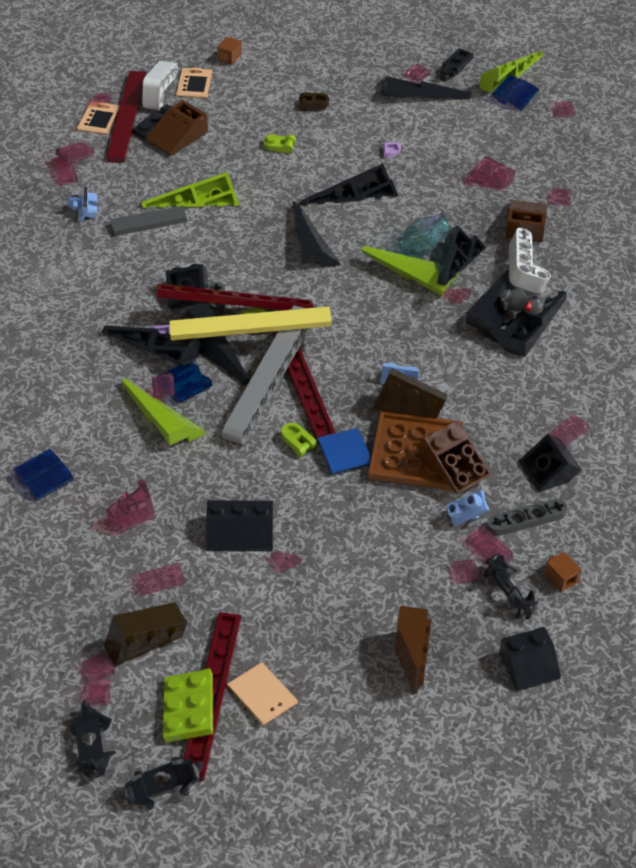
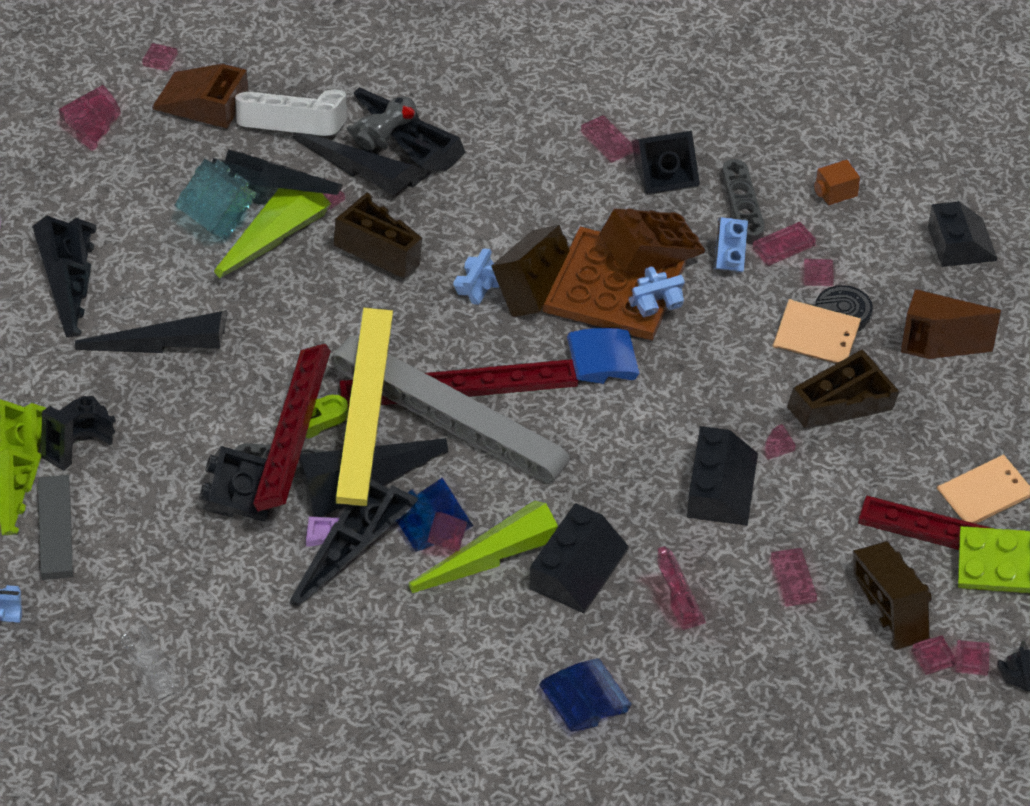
camera: 80 degrees left, 0 degrees up
lime plate [281,423,317,457] -> none
black piece [483,554,539,620] -> none
none -> black tile [41,395,116,471]
none -> dark brown wedge [333,192,422,279]
none -> black slope [529,503,629,614]
none -> light blue hips [629,267,685,317]
none -> light nougat container [773,299,861,363]
none -> dark brown wedge [787,349,900,428]
none -> tile [815,285,873,332]

